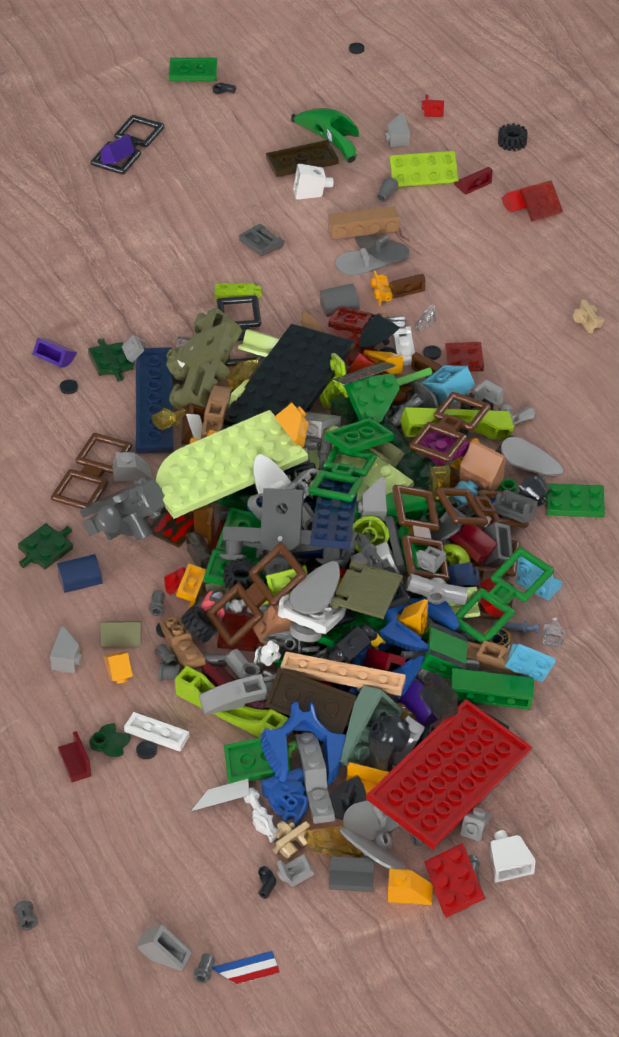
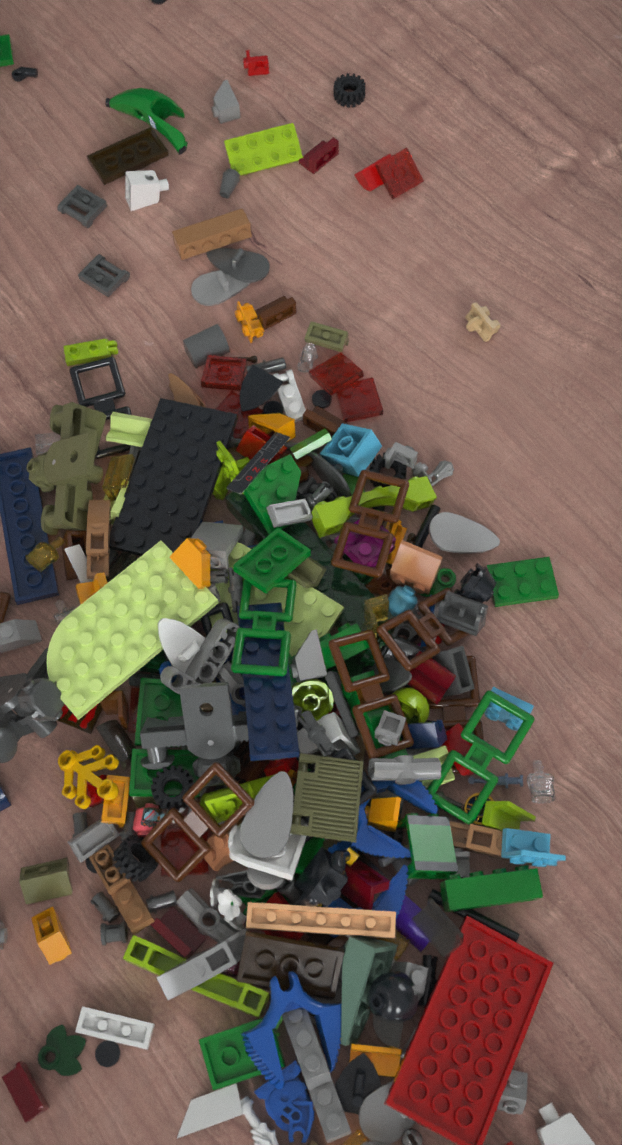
camera: 10 degrees left, 20 degrees up
none -> dark grey plate [57,185,107,228]
none -> yellow plant [58,745,119,809]
none -> light grey tile [68,819,120,862]
none -> light grey tile [266,498,313,528]
none -> olive panel [304,321,349,352]
none -> clear red plate [308,352,364,396]
none -> lime panel [482,801,536,831]

